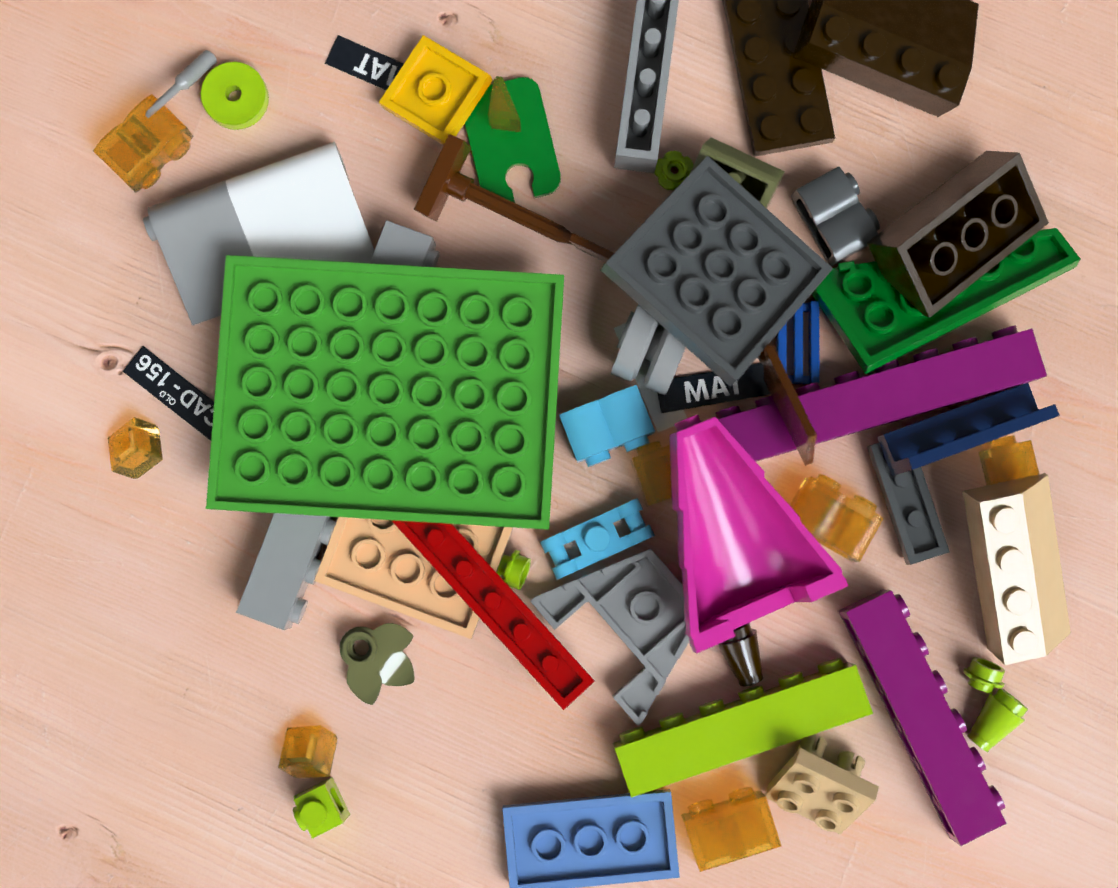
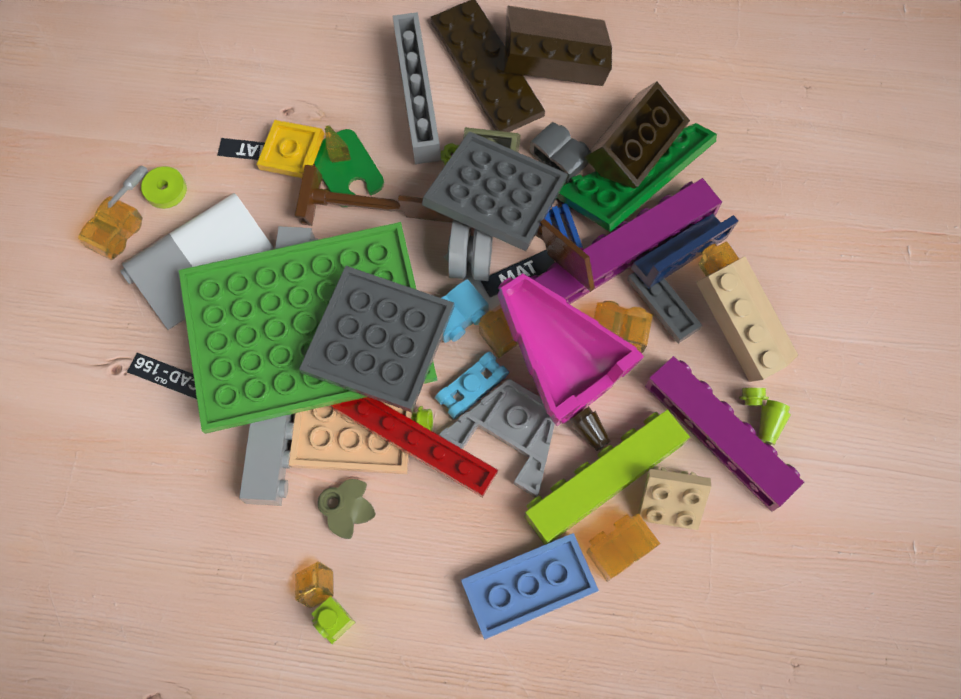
camera: 15 degrees left, 15 degrees down
clear yellow slope [108,417,163,479] -> none
none -> dark grey plate [299,266,455,412]

